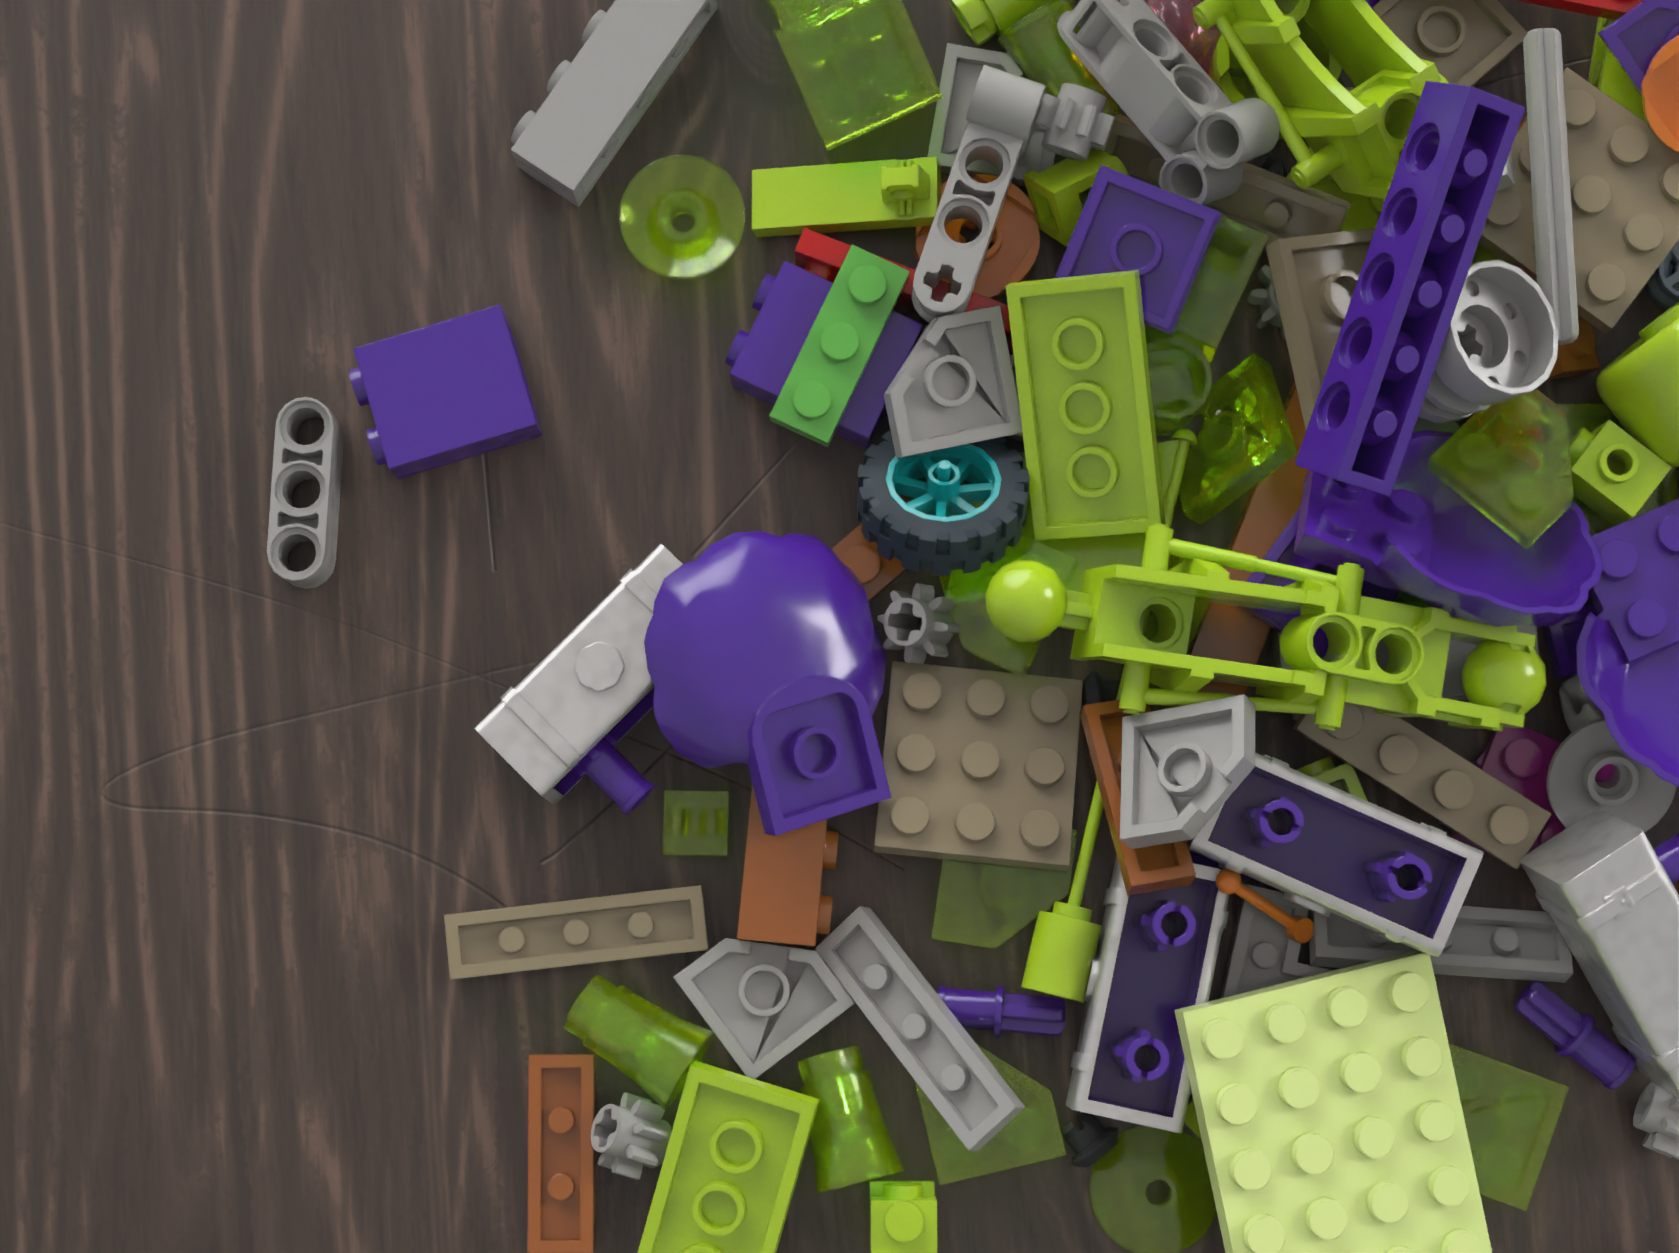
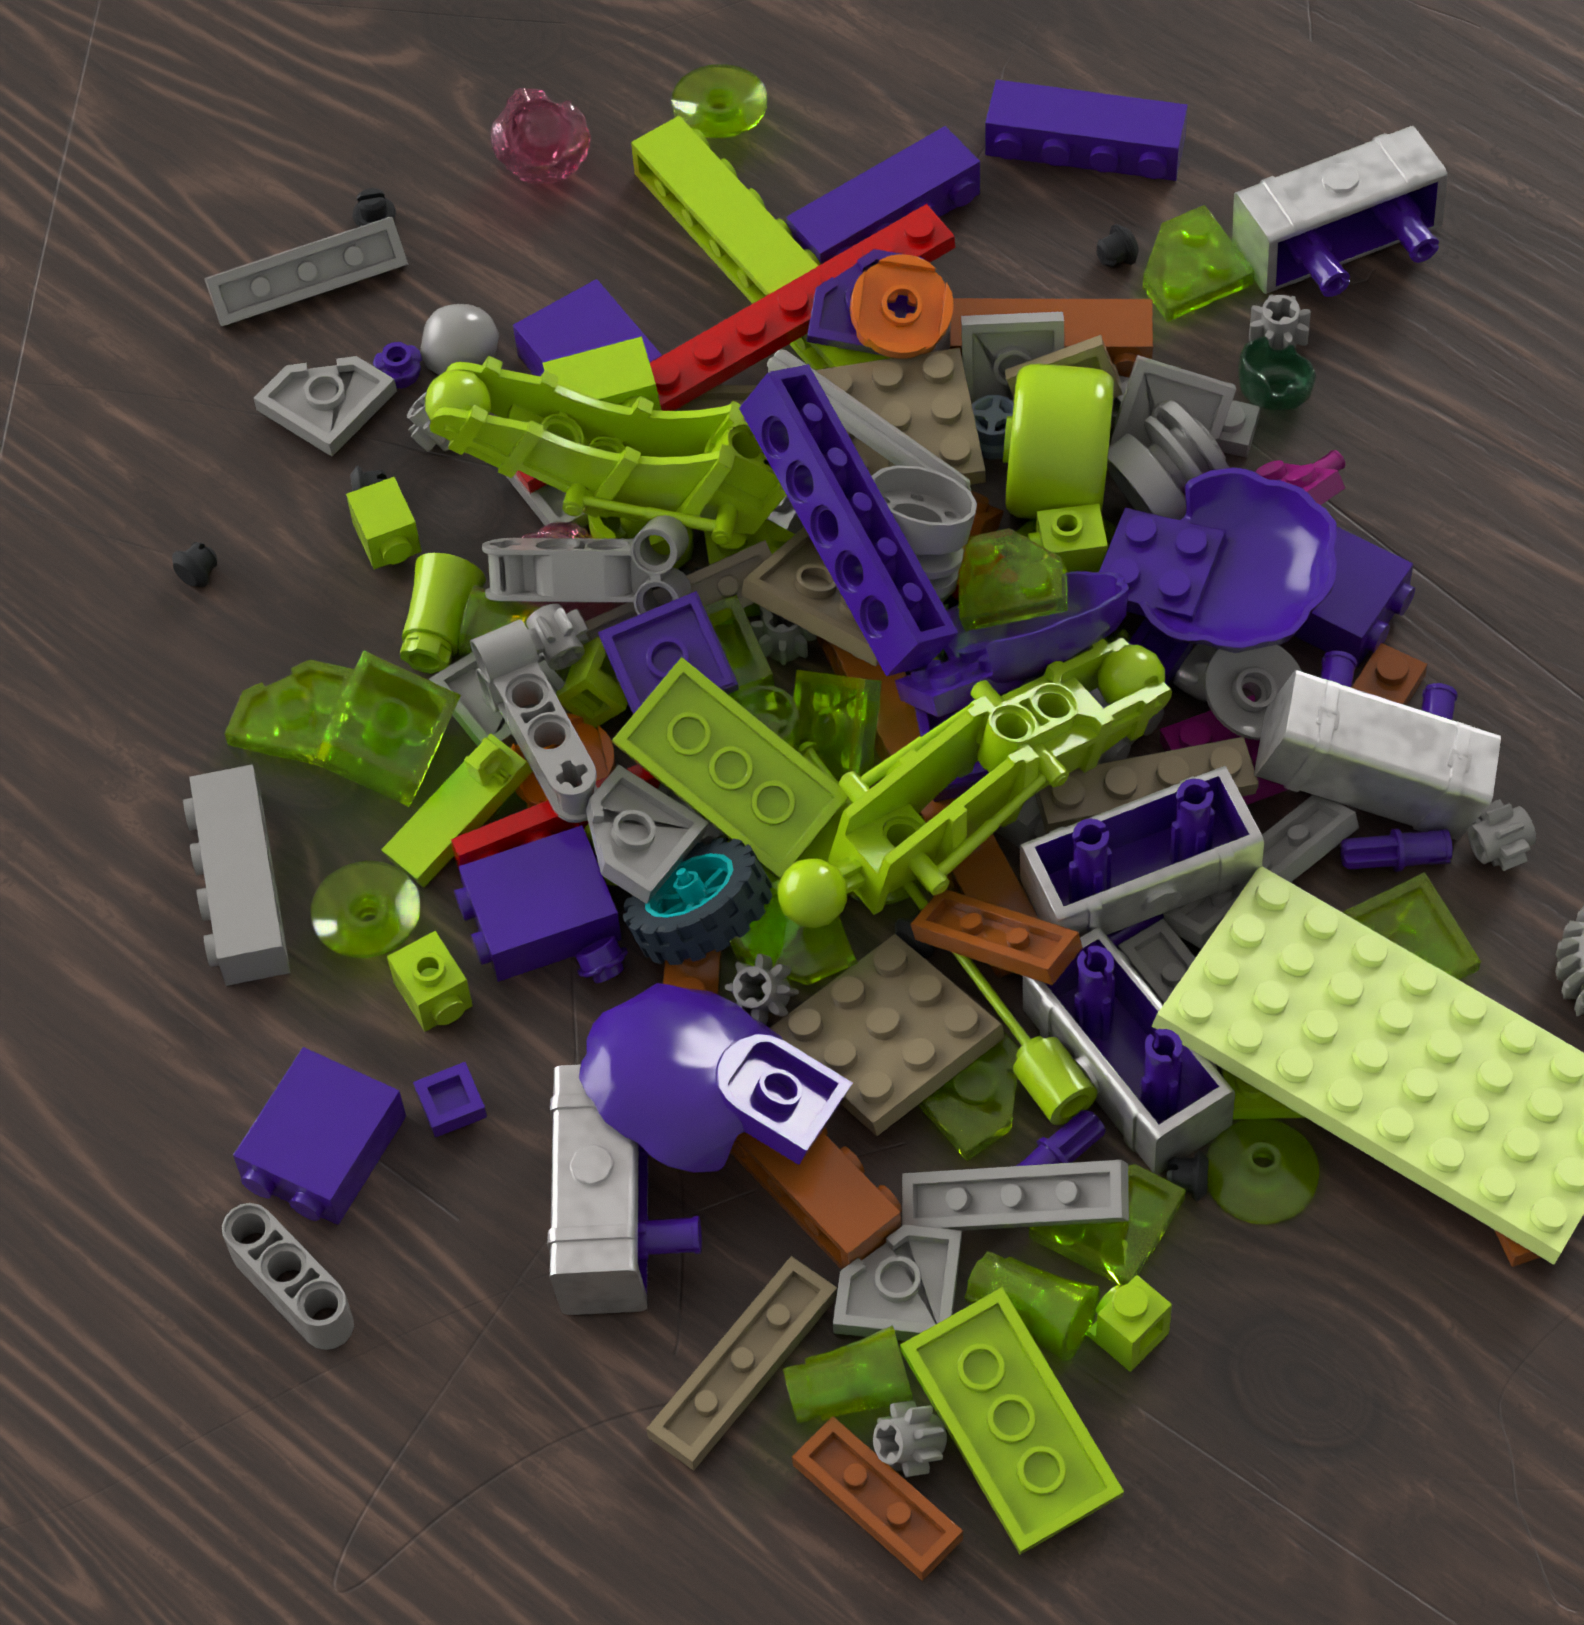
camera: 40 degrees left, 25 degrees down
clear neon green tile [663,790,729,856] -> none
bright green plate [769,245,910,447] -> none
light grey plate [1120,694,1255,849] -> none
orange hinge [1215,869,1314,943] -> none
none -> lime brick [387,931,473,1032]
none -> dark purple plate [413,1062,487,1138]
none -> dark purple plate [575,936,628,983]

